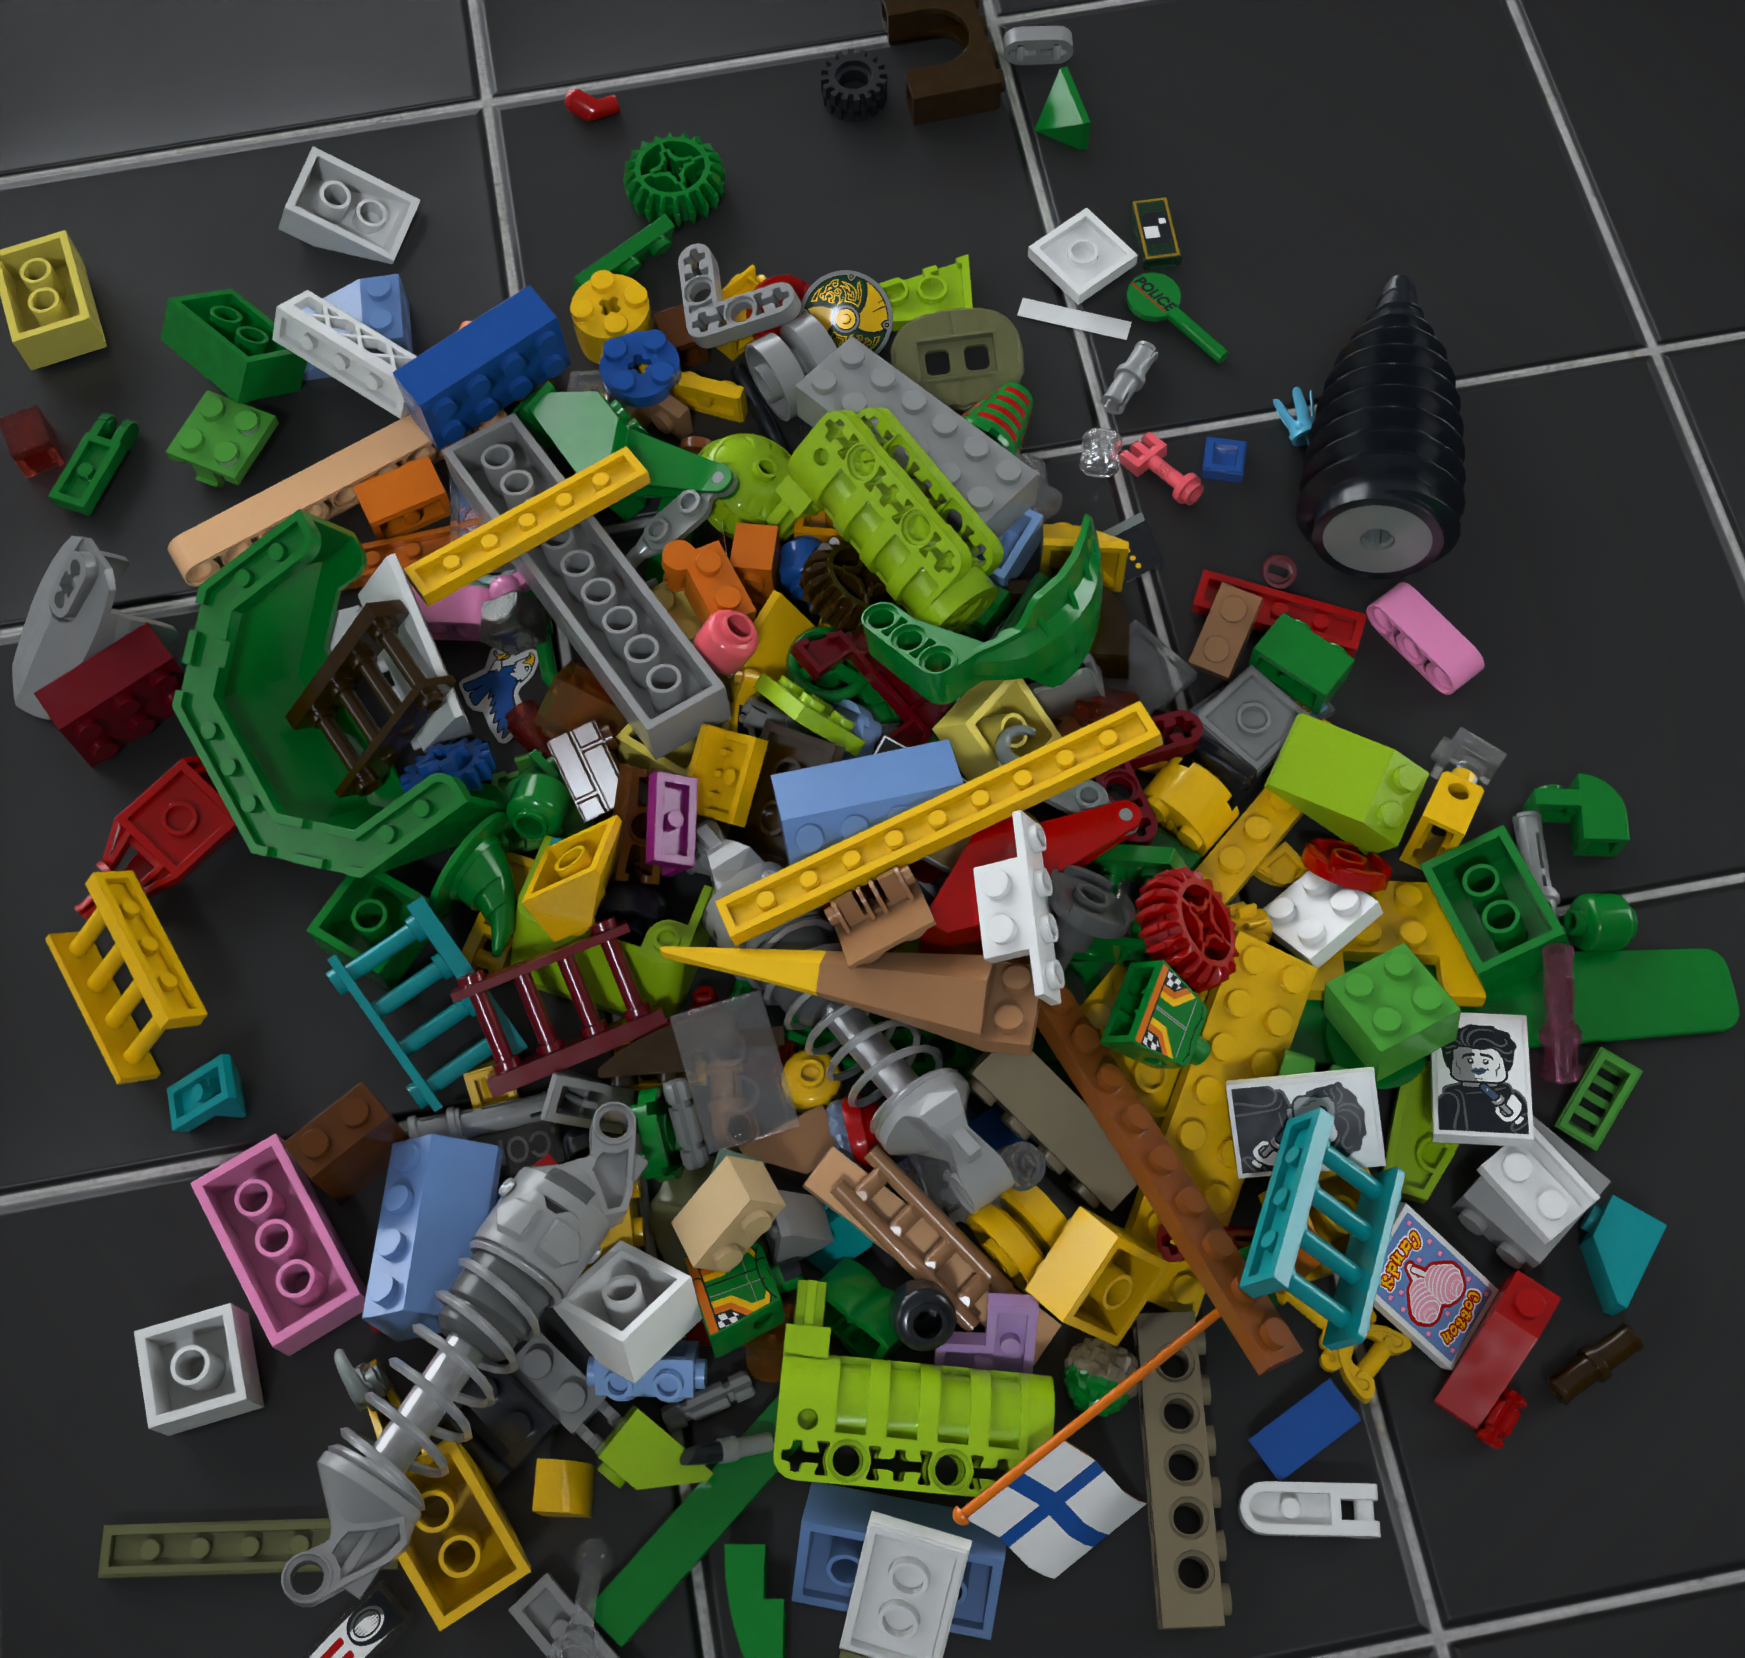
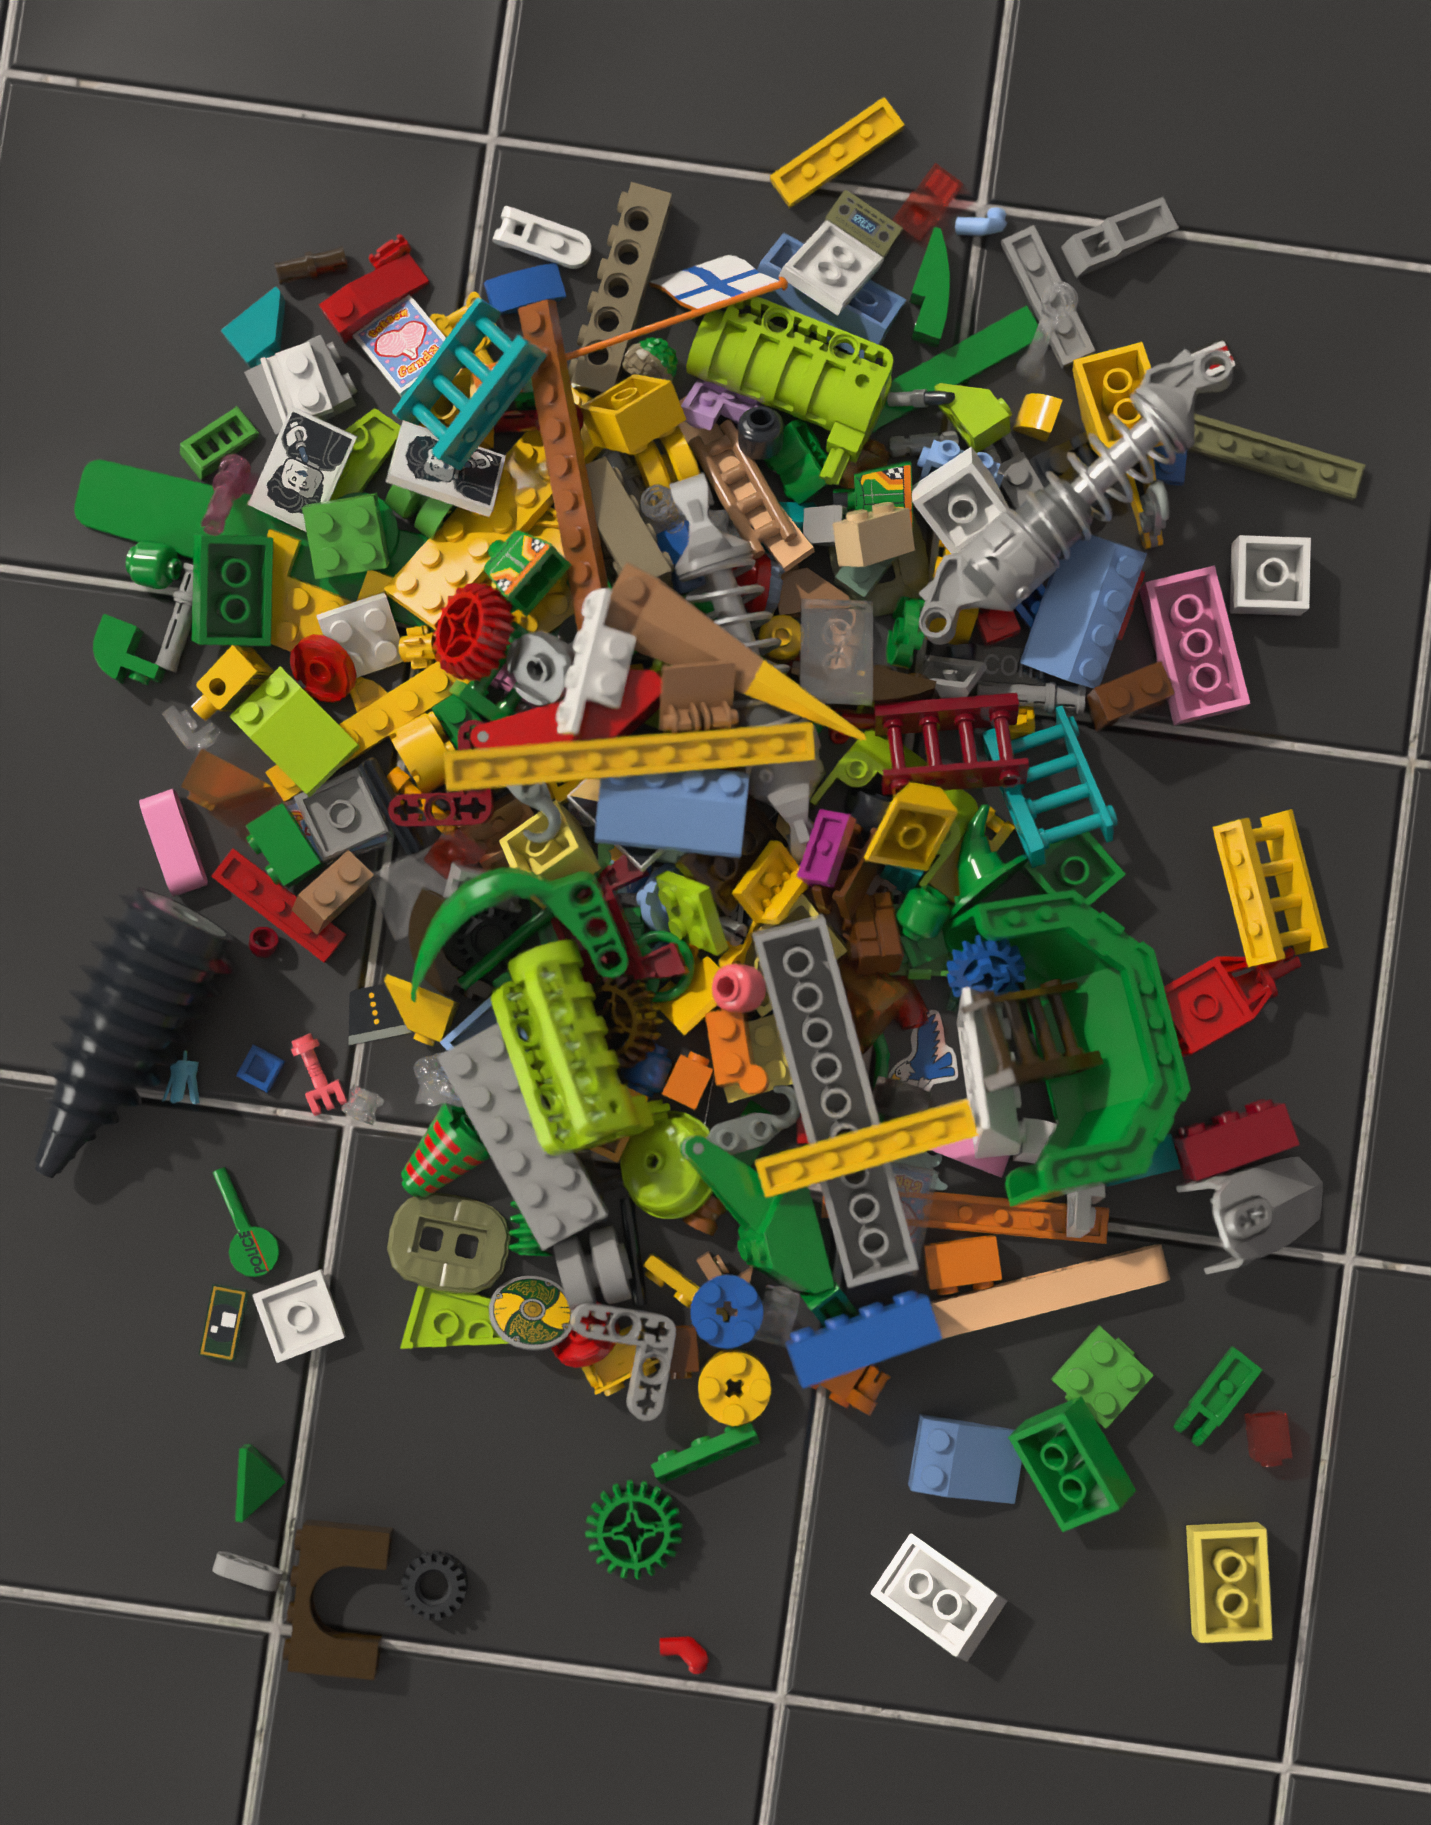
camera: 170 degrees left, 20 degrees up
teal slope [167,1054,247,1132] -> none
white fence [272,290,417,419] -> none
light grey axle [663,1078,709,1170] -> none
white sticker [1017,298,1132,340] -> none
light grey pin [1100,341,1159,415] -> none
none -> clear orange slope [181,748,276,811]

